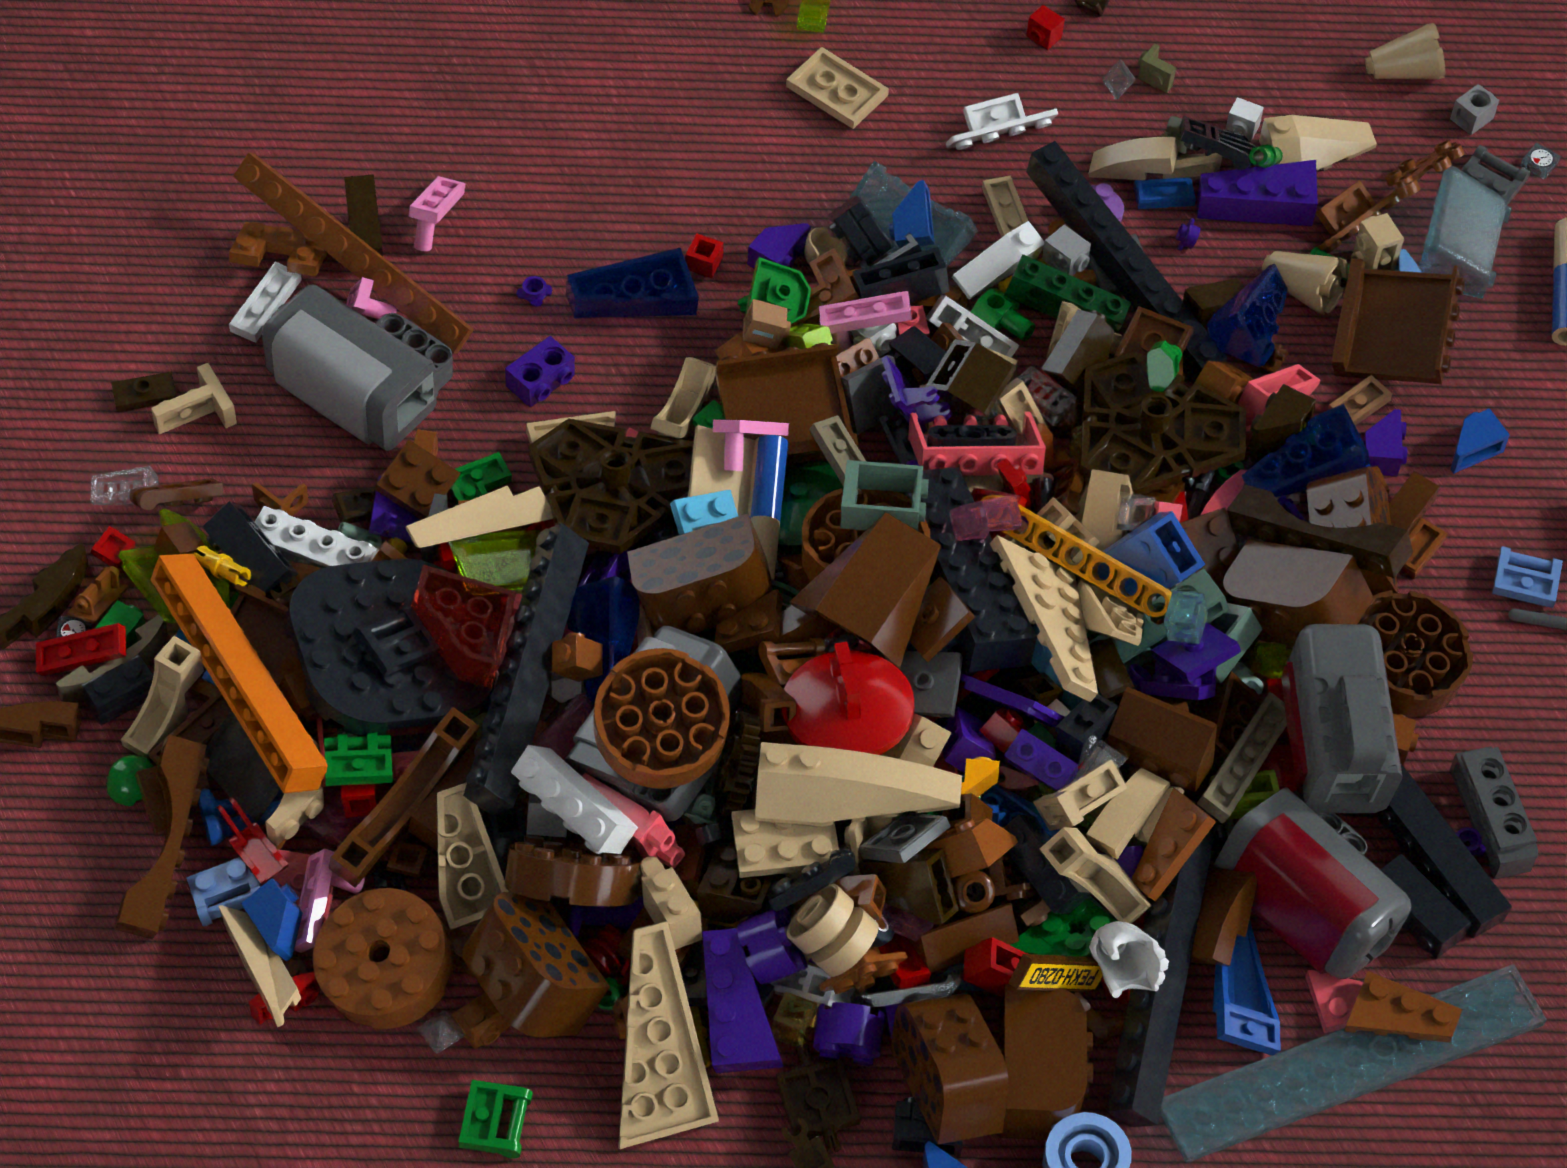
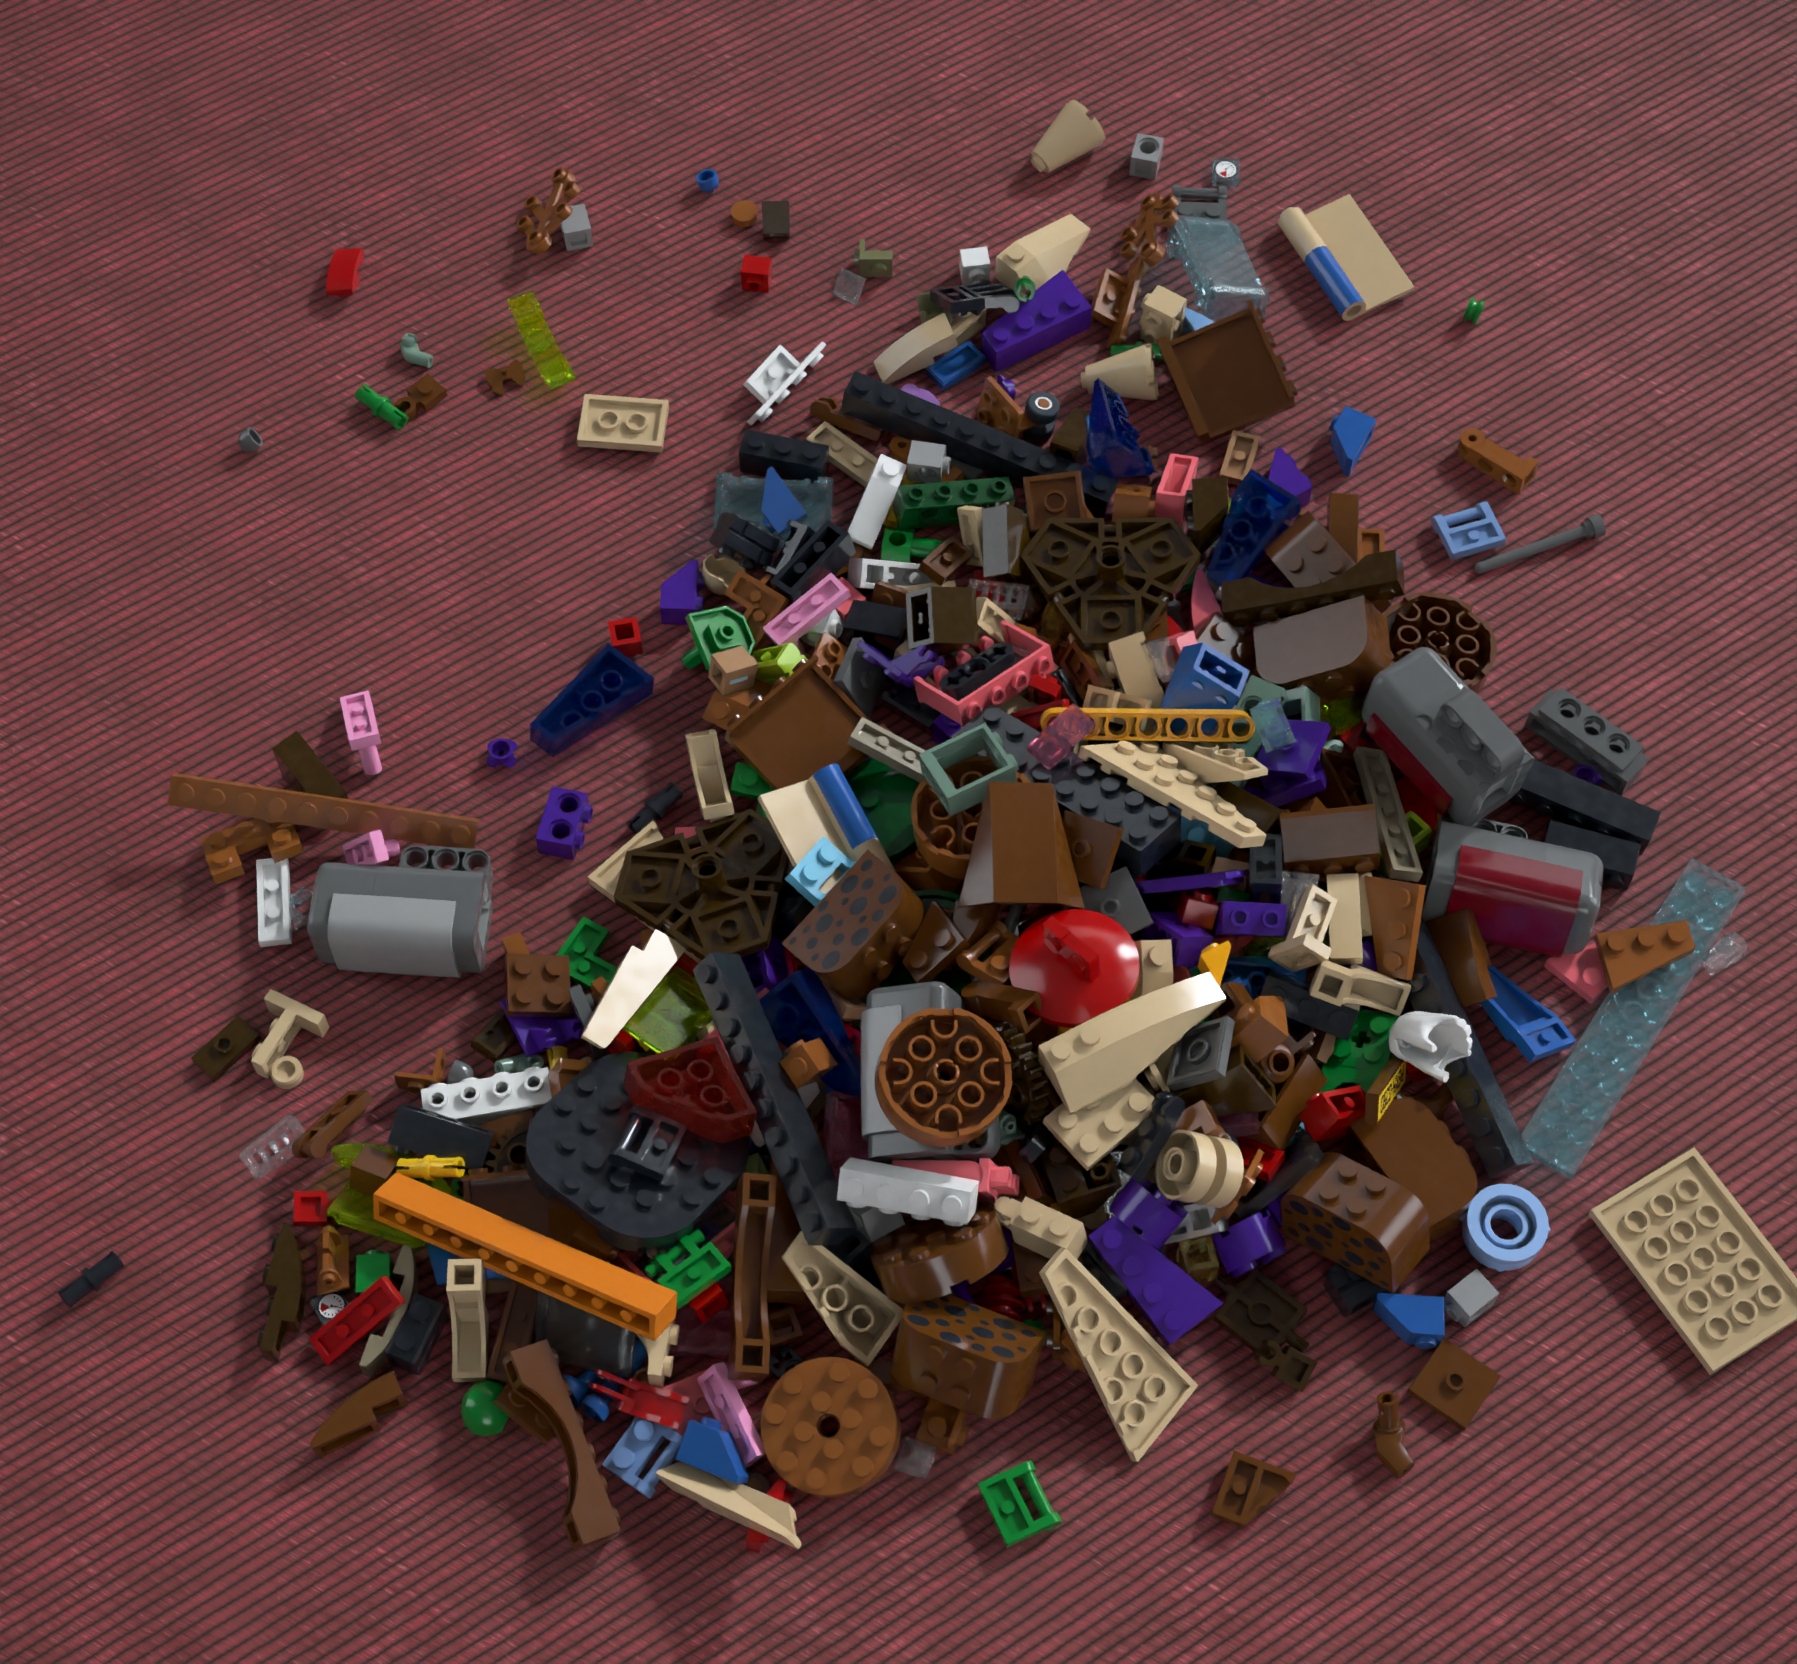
camera: 30 degrees left, 5 degrees up
bright pink piece [713,420,789,471] -> none
green piece [1146,340,1182,392] -> none
none -> tan tile [270,1056,304,1089]
none -> dark grey hinge [447,1060,473,1084]
none -> black pin [626,782,683,834]
none -> black brick [739,429,830,488]
none -> reddish brown hinge [809,396,889,441]
none -> reddish brown plate [918,536,974,586]
none -> dark orange plate [976,376,1060,442]
none -> clear cone [1701,932,1749,975]

